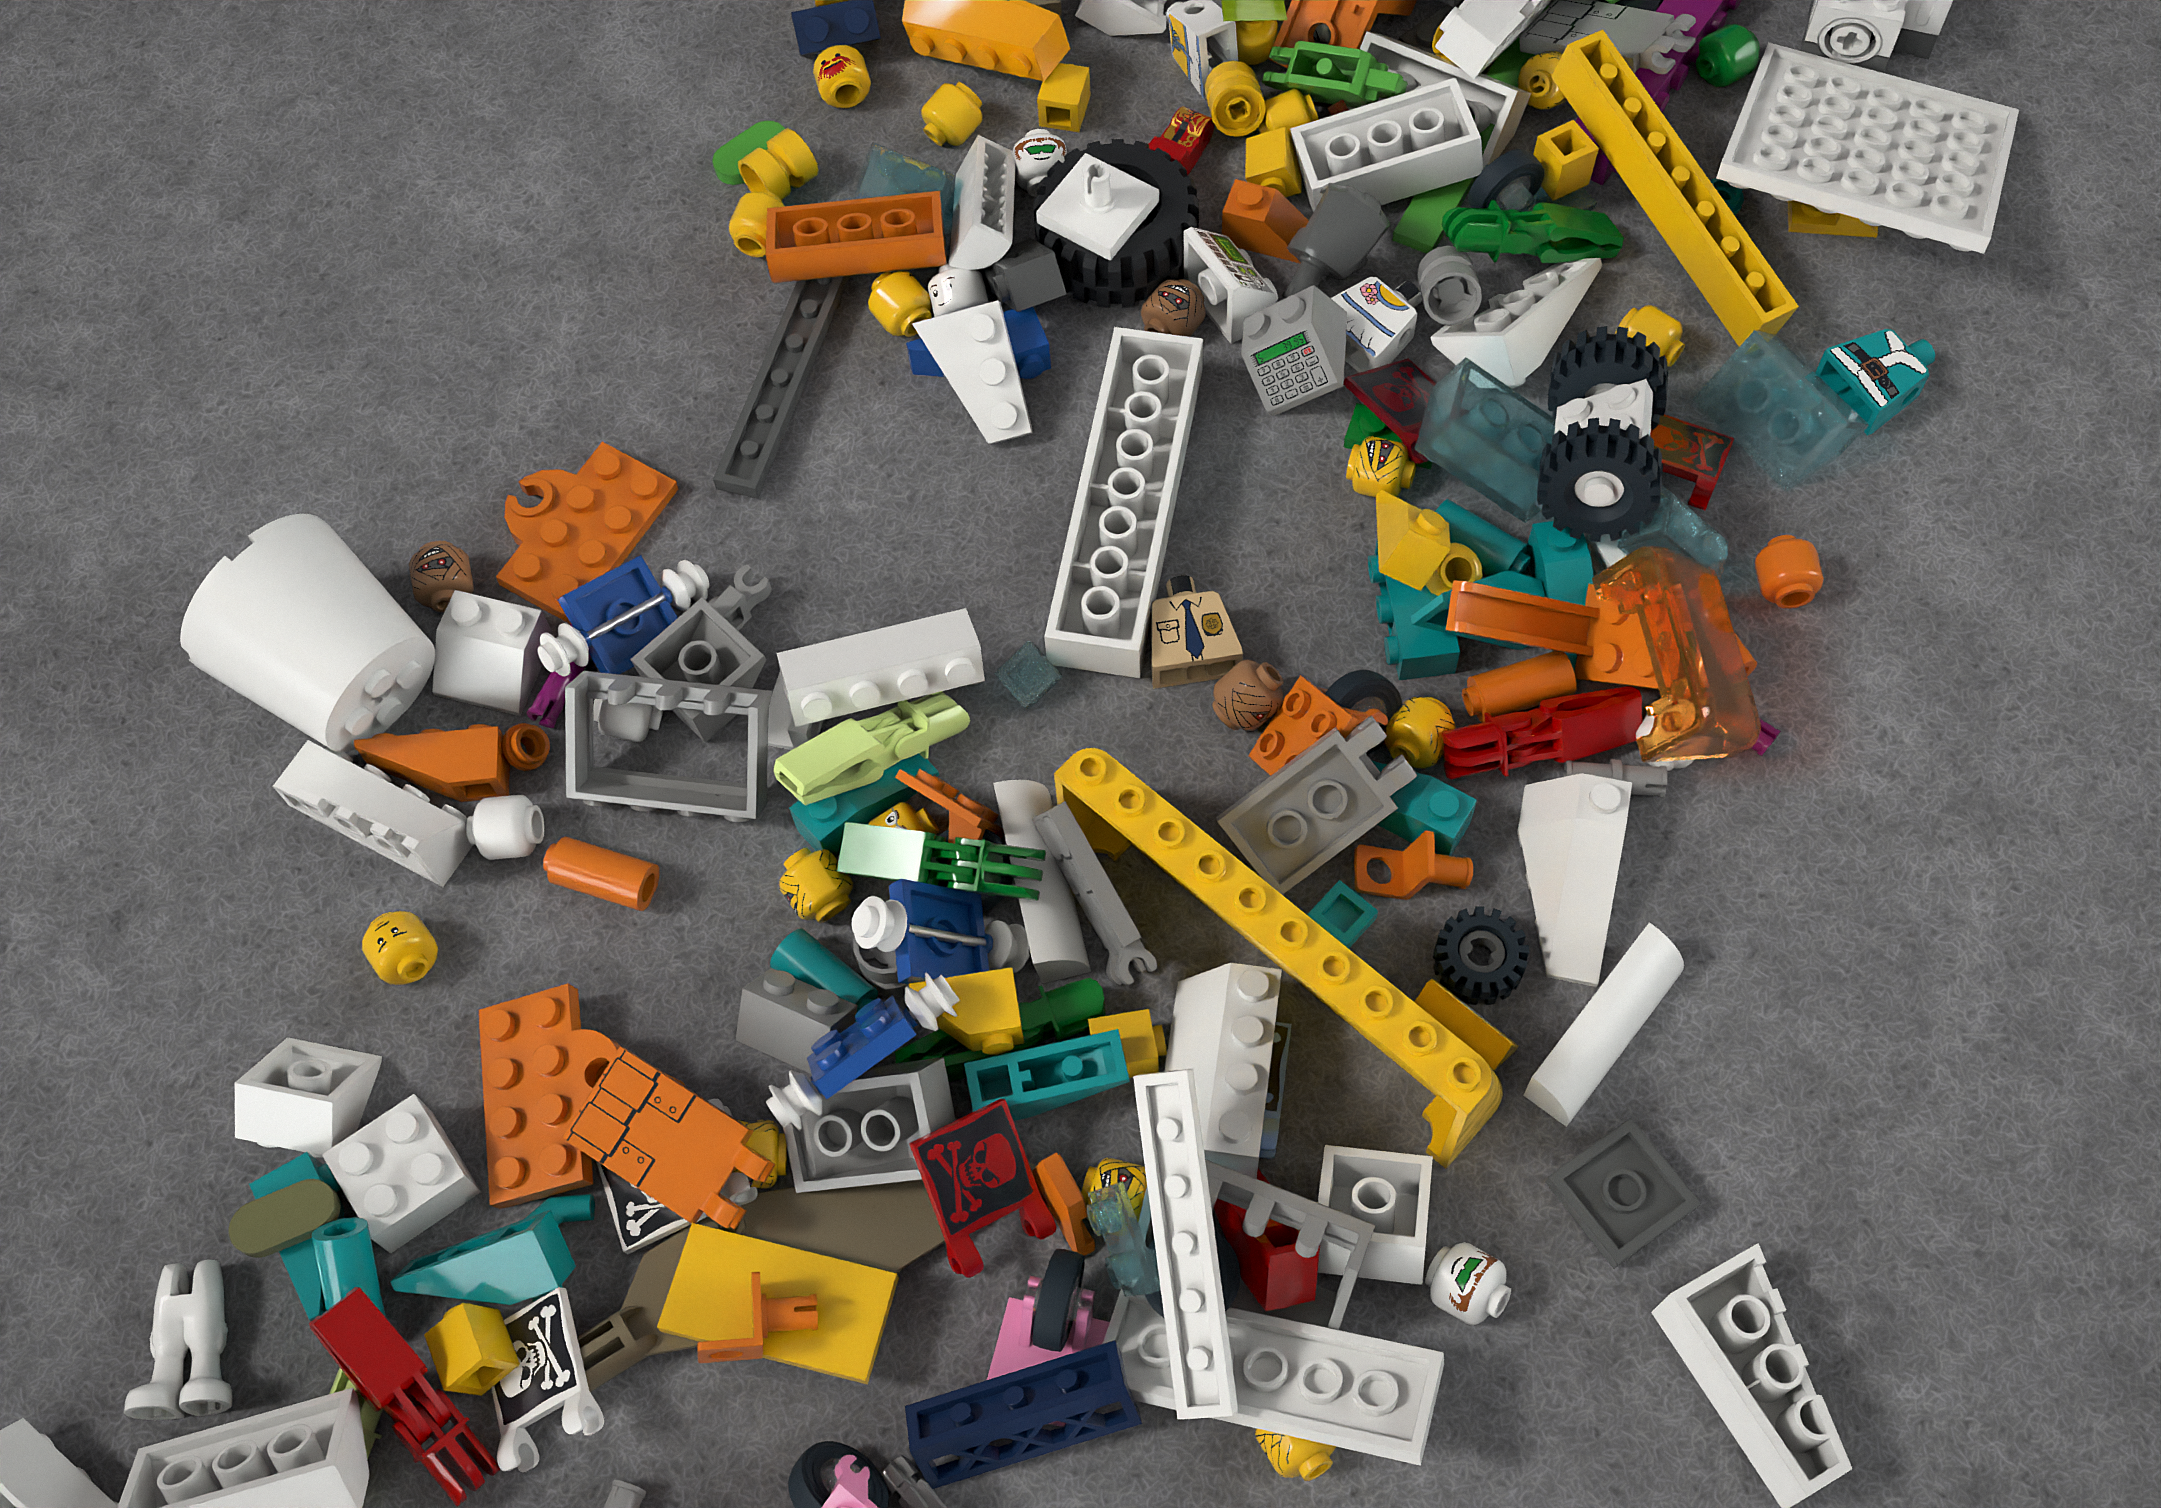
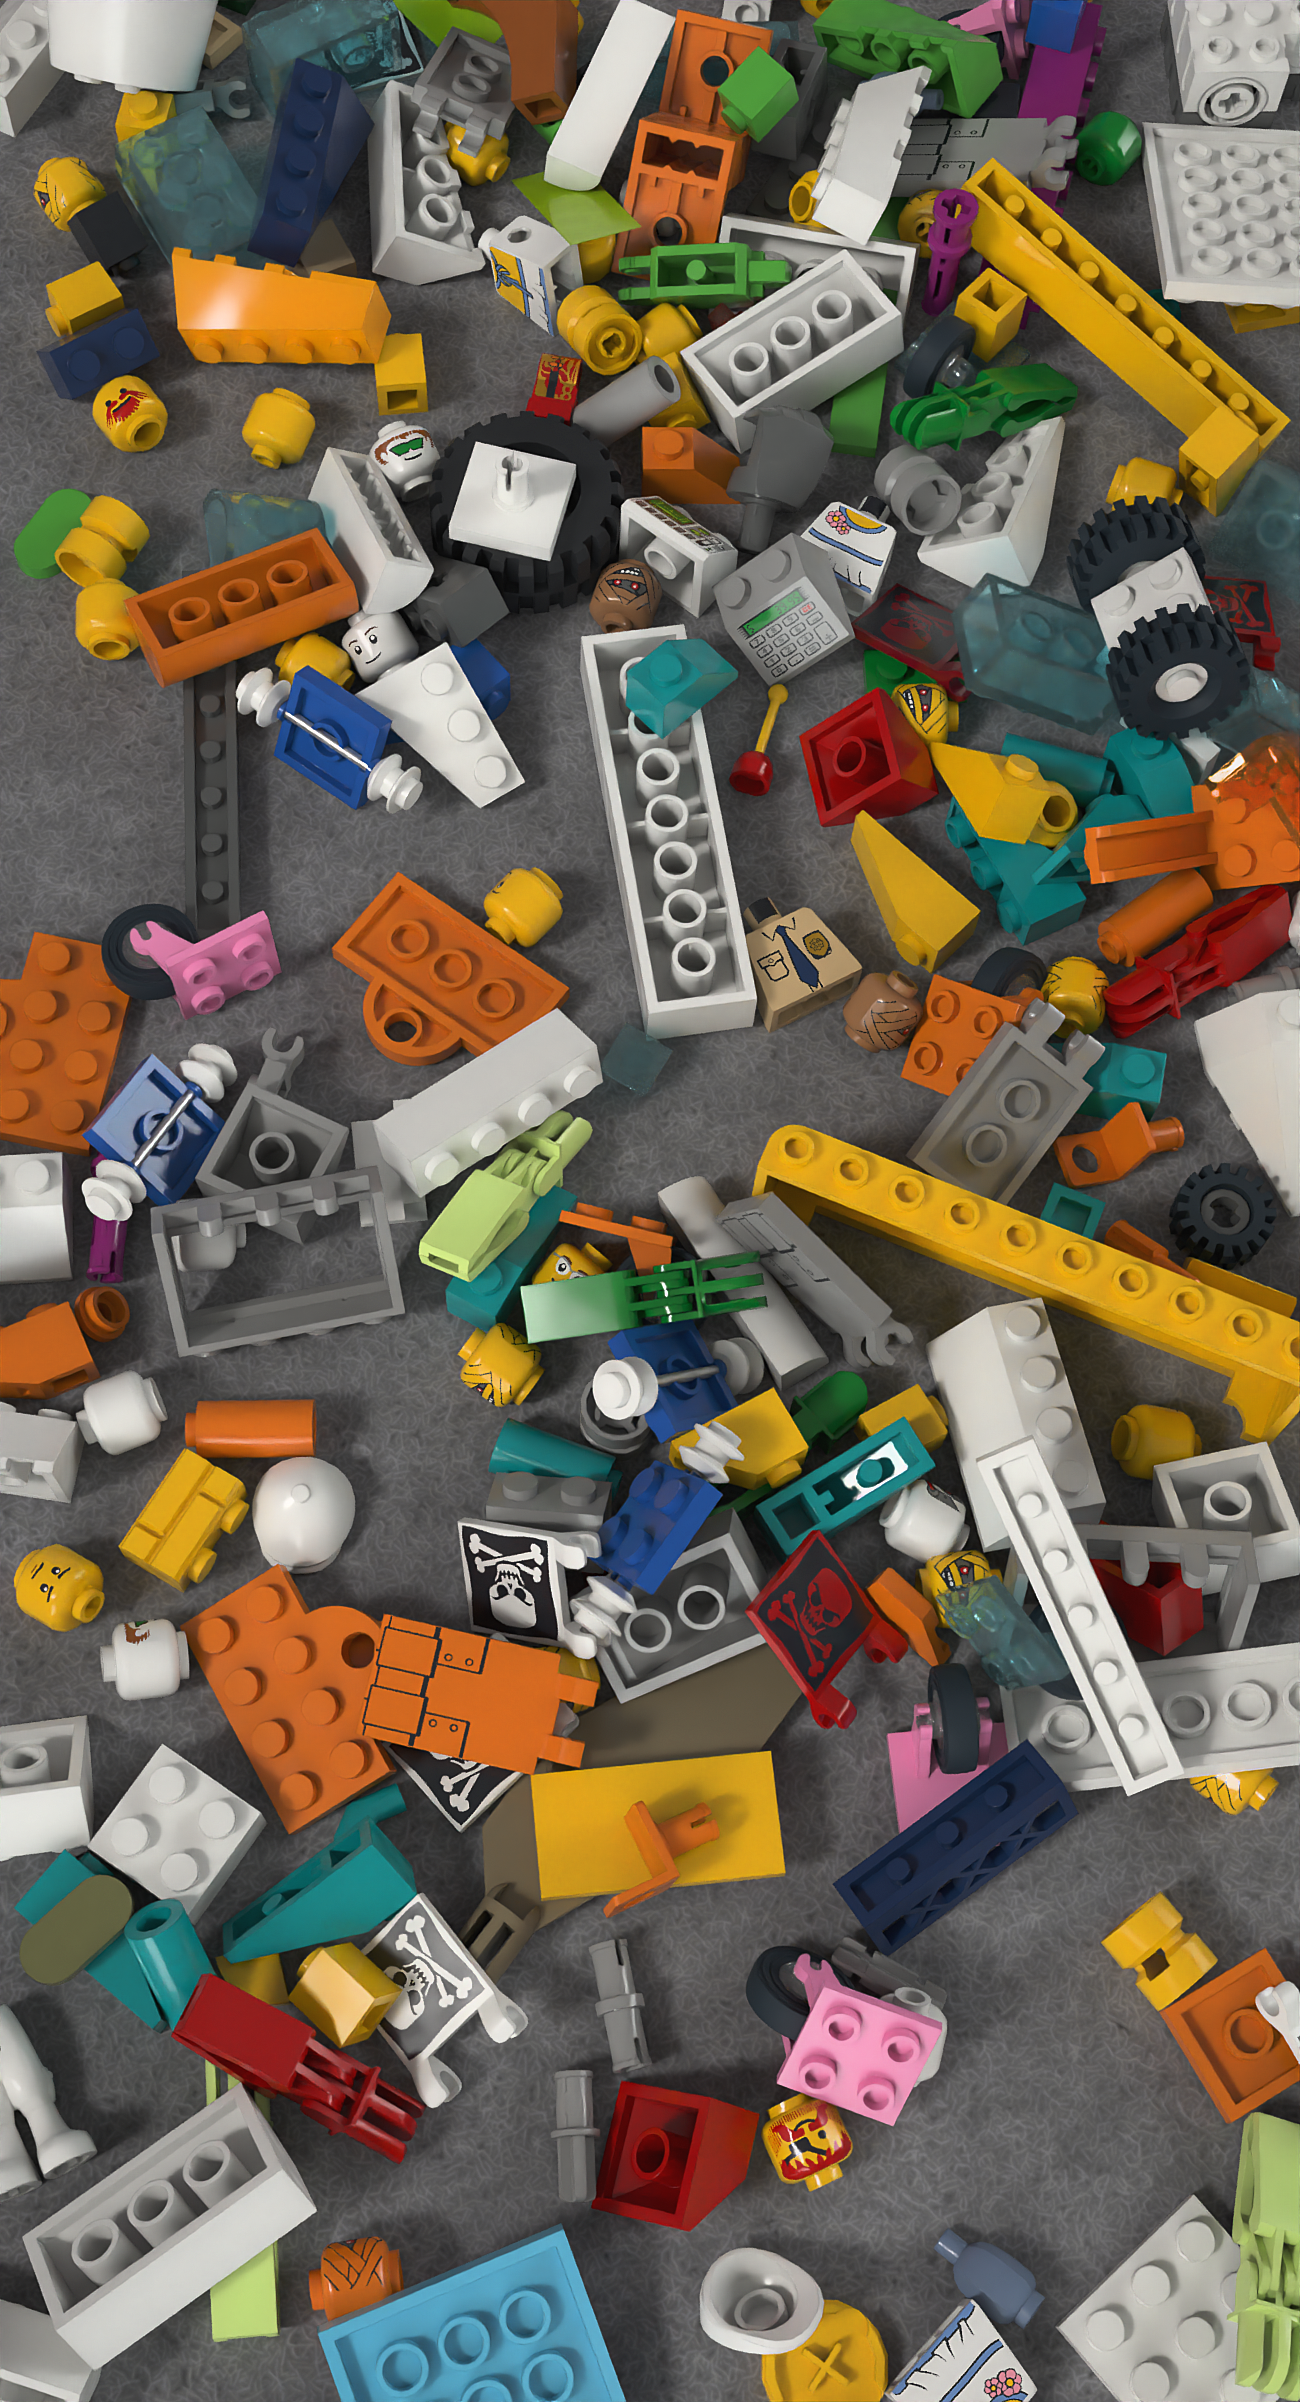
camera: 30 degrees left, 5 degrees up
none -> white head [100,1618,189,1701]
none -> bright pink plate [101,904,282,1020]
none -> yellow brick [118,1448,249,1593]
none -> yellow tile [215,1953,291,2006]
none -> blue plate [236,665,423,814]
none -> white hat [252,1457,355,1574]
none -> orange plate [332,872,570,1066]
none -> flag [457,1517,612,1659]
none -> yellow head [483,867,563,947]
none -> light grey brick [571,356,681,448]
none -> light grey pin [589,1939,652,2073]
none -> teal slope [626,638,739,739]
none -> red hinge [729,684,788,797]
none -> red slope [799,687,939,827]
none -> yellow slope [851,810,981,974]
none -> white head [879,1479,970,1564]
none -> magenta pin [921,188,979,317]
none -> orange axle [1104,1219,1201,1283]
none -> yellow head [1111,1404,1202,1481]
none -> yellow slope [1179,404,1259,517]

